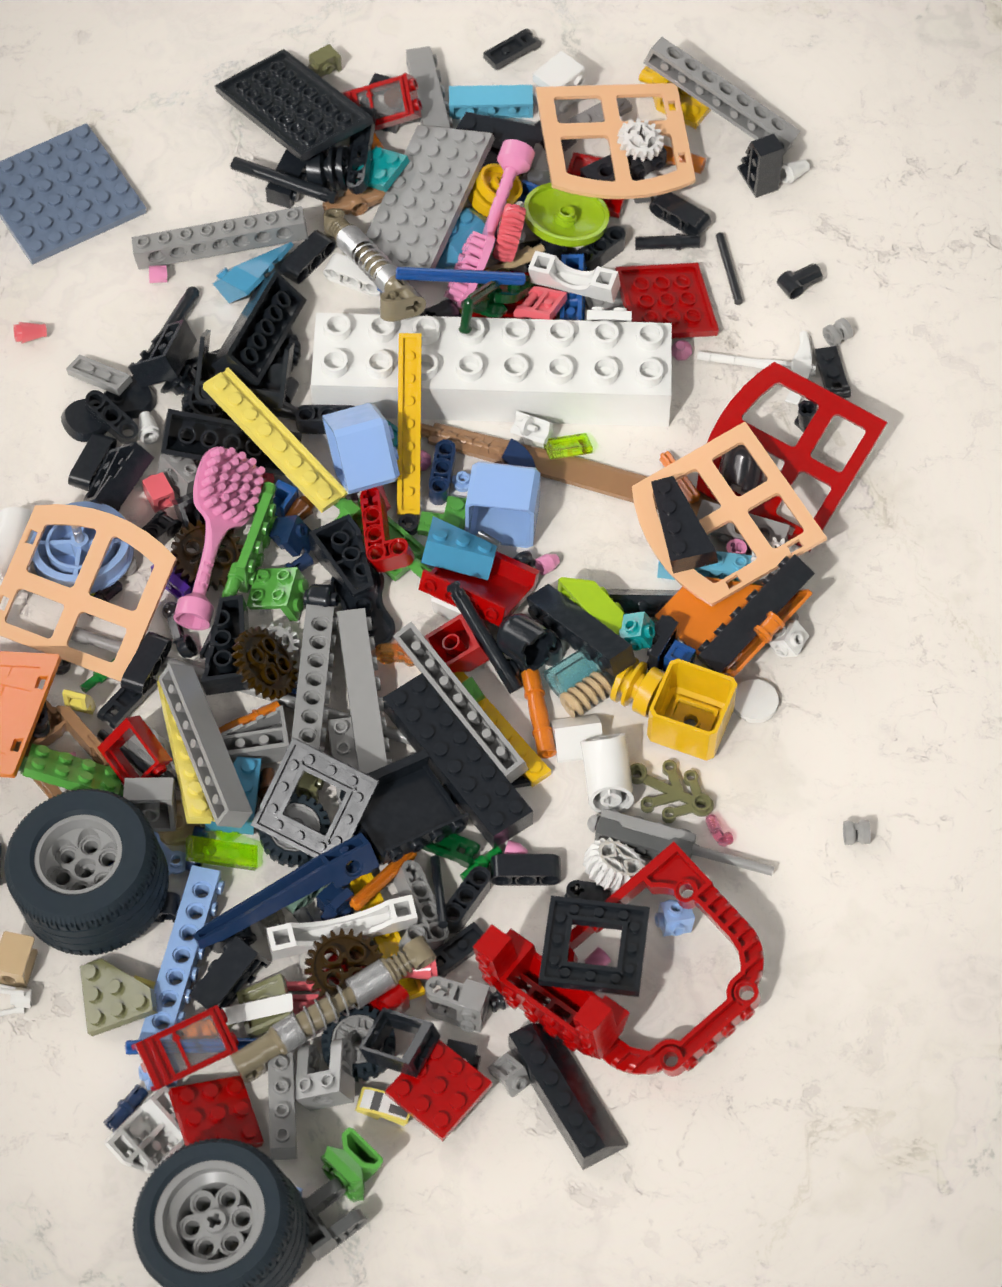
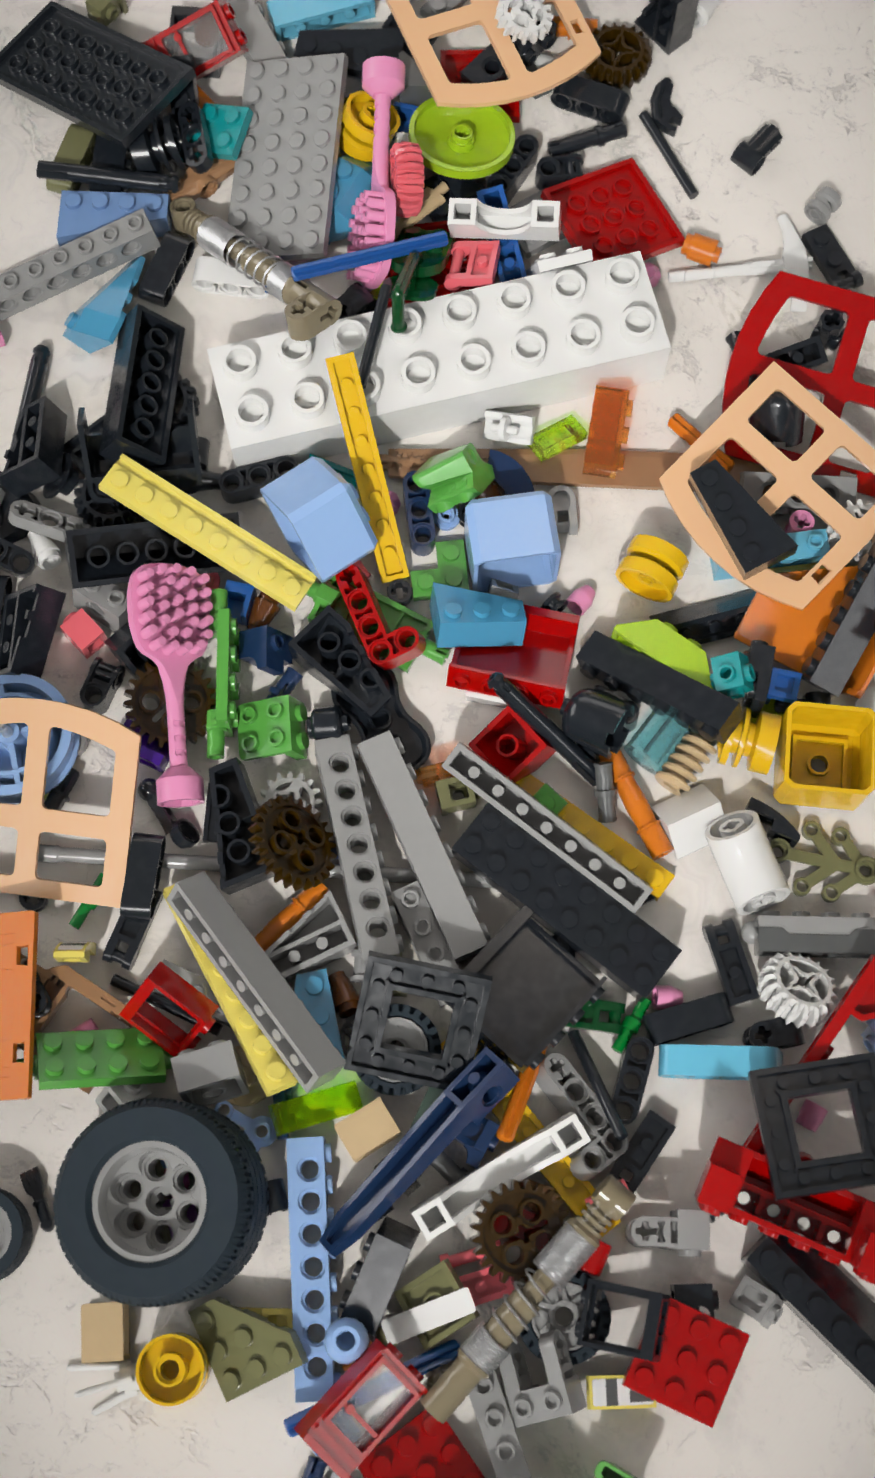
camera: 15 degrees left, 15 degrees up
none -> light grey beam [8,500,91,542]
none -> olive beam [46,123,97,194]
none -> medium blue wedge [56,190,172,246]
none -> yellow wheel [136,1332,211,1406]
none -> light blue piece [324,1317,369,1365]
none -> tan piece [334,1097,402,1163]
none -> black bar [358,284,392,390]
none -> bright green piece [412,443,495,513]
none -> olive brick [435,777,481,816]
none -> black piece [534,153,585,190]
none -> light grey plate [548,485,578,535]
none -> clear orange wedge [582,385,634,479]
none -> dark brown gear [585,22,652,90]
none -> dark grey pin [594,762,617,823]
none -> yellow wheel [615,534,689,603]
none -> black piece [650,77,683,137]
none -> medium azure beam [658,1044,783,1080]
none -> orange brick [680,232,723,267]
none -> black plate [702,918,759,1007]
none -> black slope [745,797,801,848]
none -> black brick [765,335,828,369]

